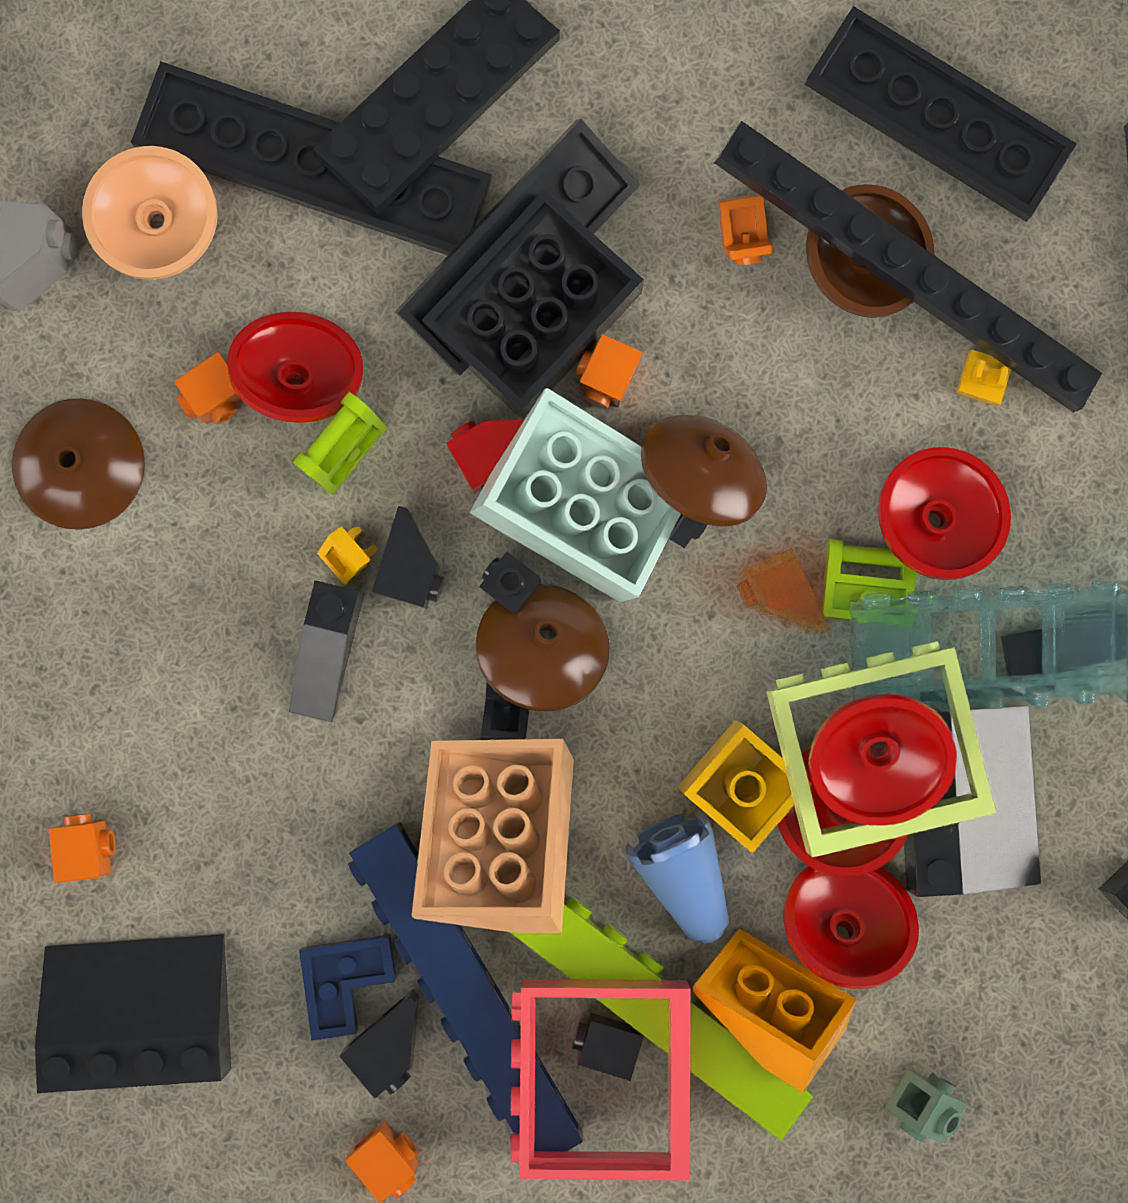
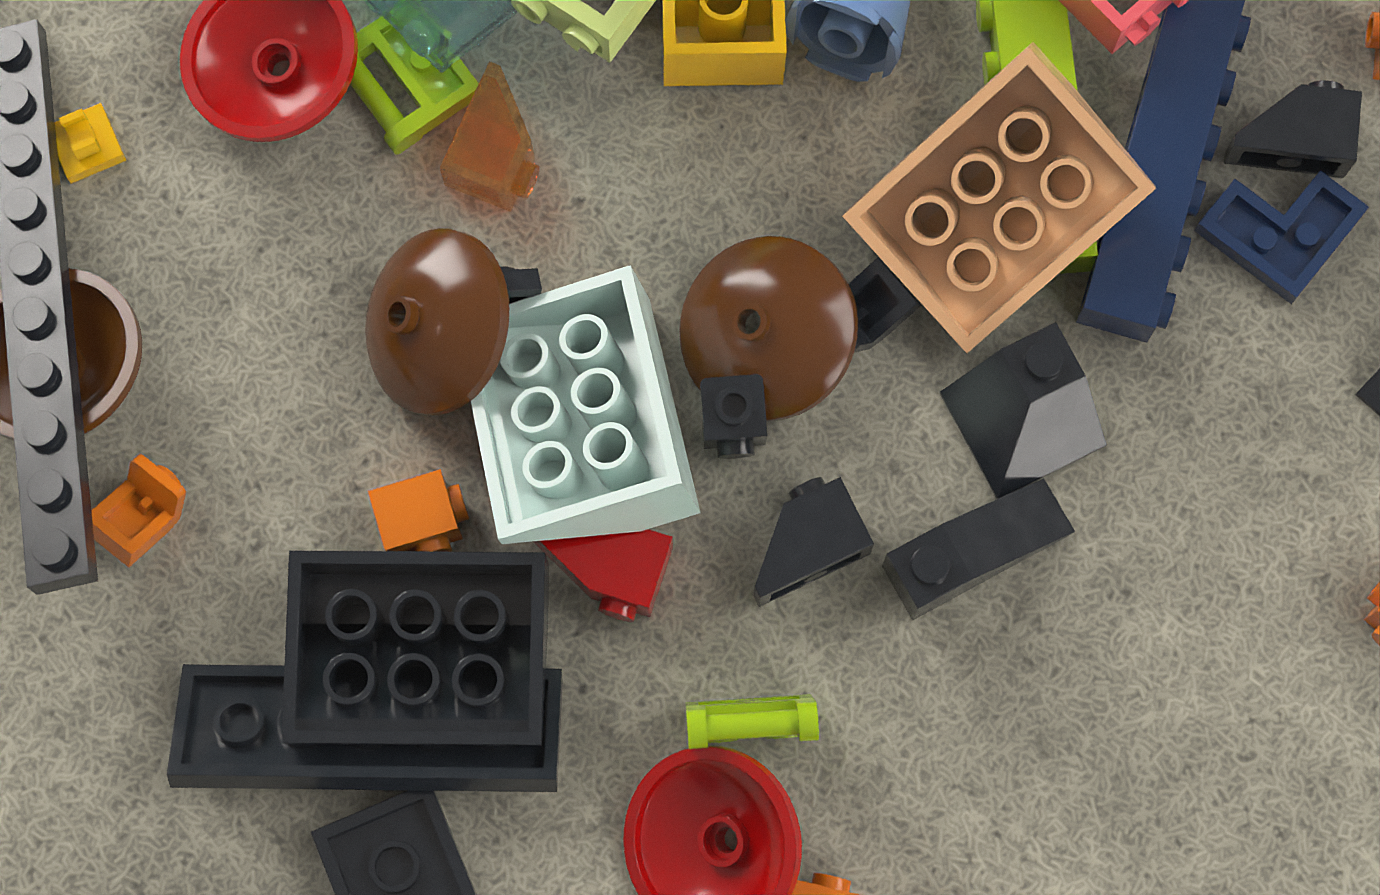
camera: 130 degrees left, 10 degrees down
yellow tile [317,526,377,587] -> none
none -> black slope [940,322,1107,499]

